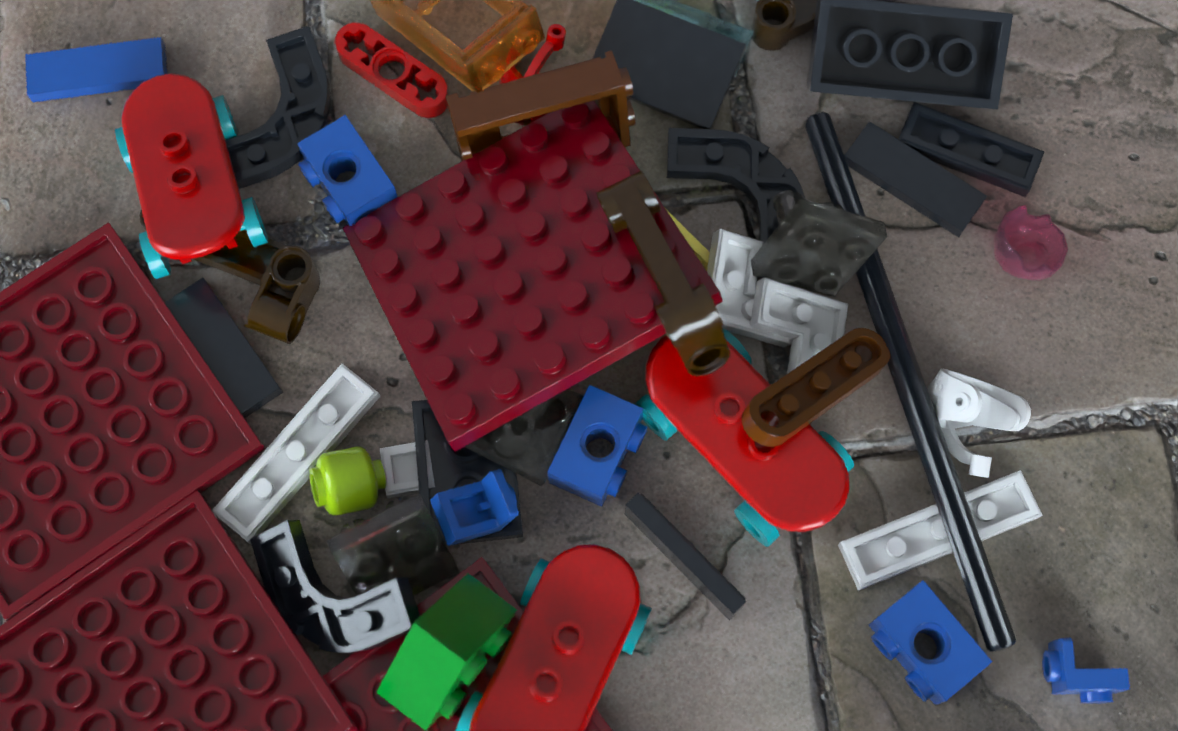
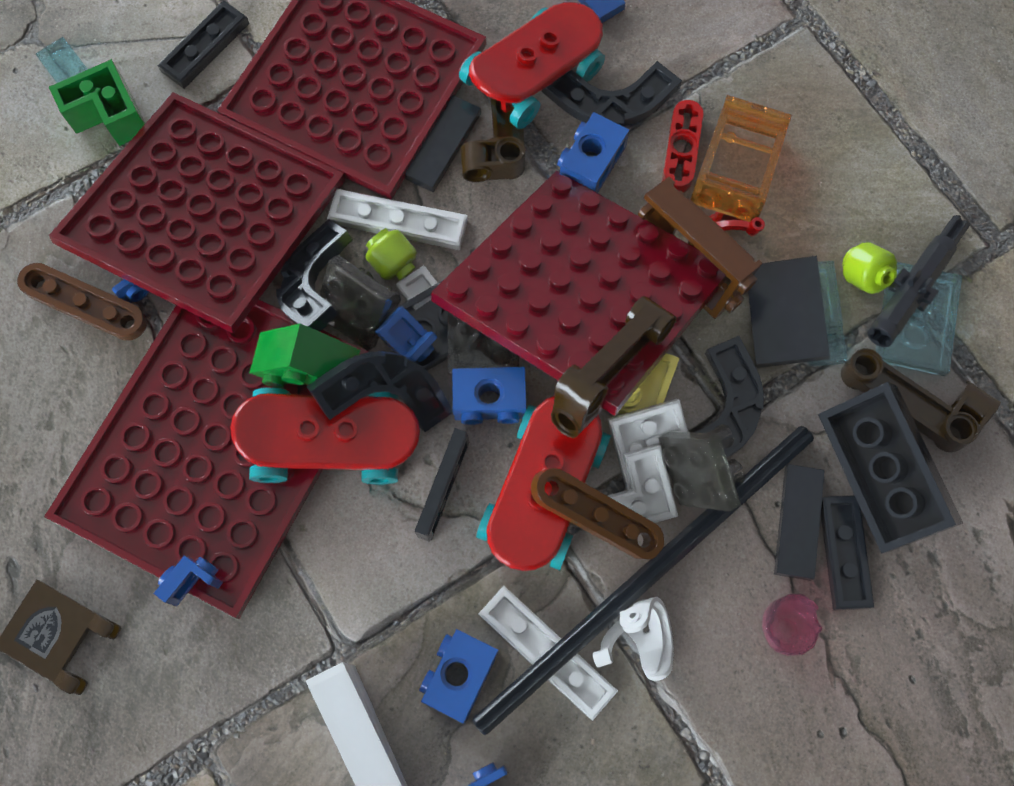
camera: 65 degrees right, 0 degrees up
none -> black plate [306,351,453,432]

